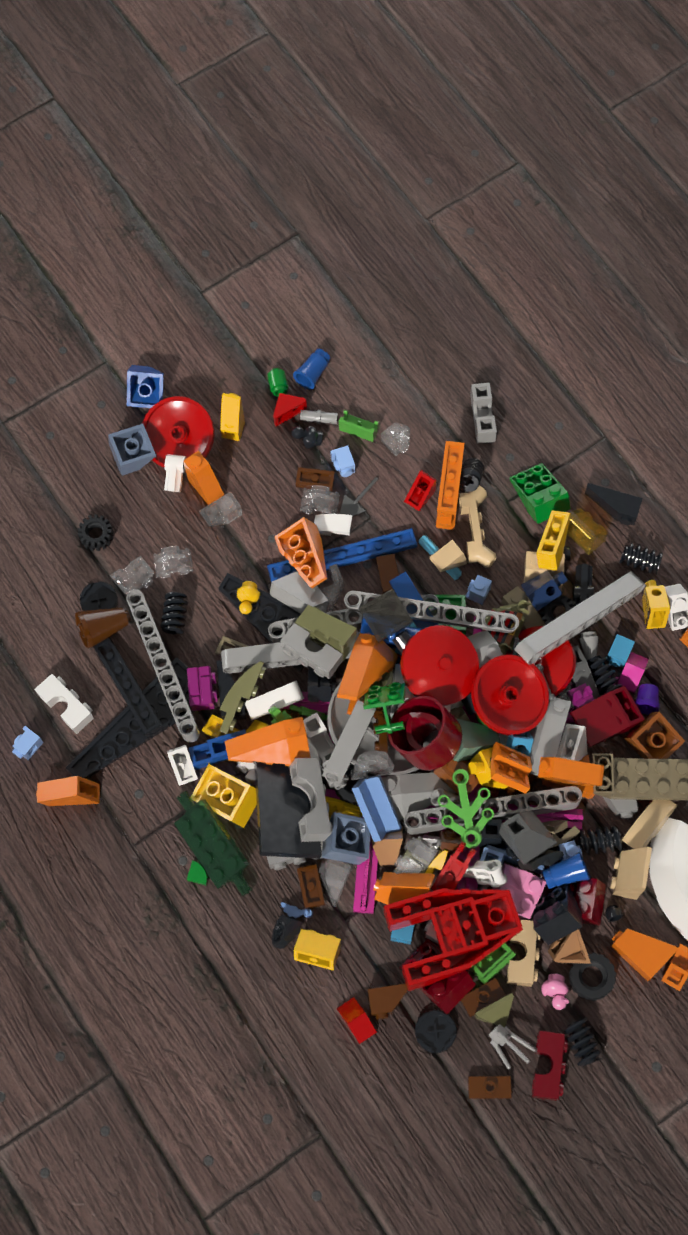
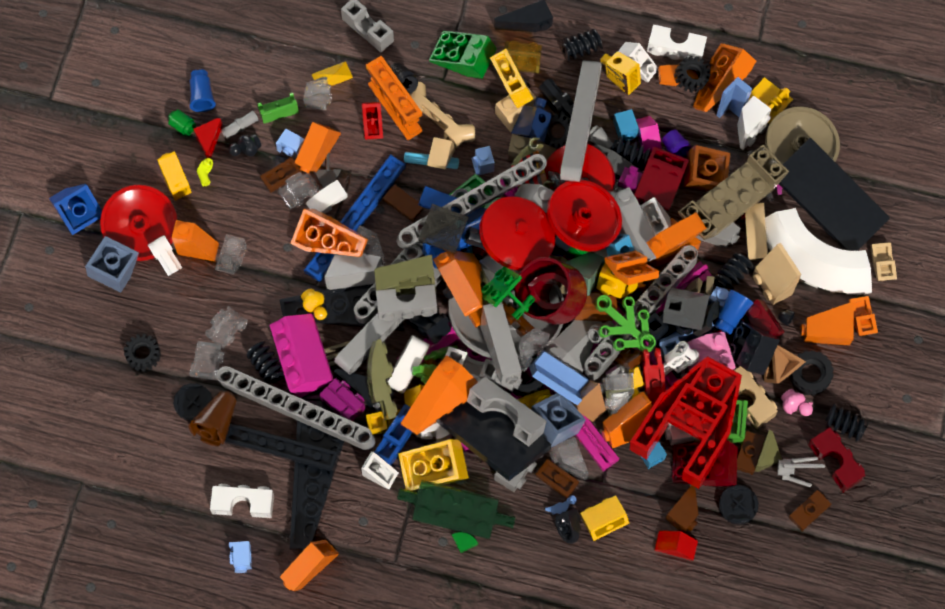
camera: 45 degrees left, 0 degrees up
none -> neon yellow arm [197,158,214,186]
none -> dark pink slope [270,314,334,398]
none -> orange slope [295,122,341,173]
none -> yellow slope [312,61,353,91]

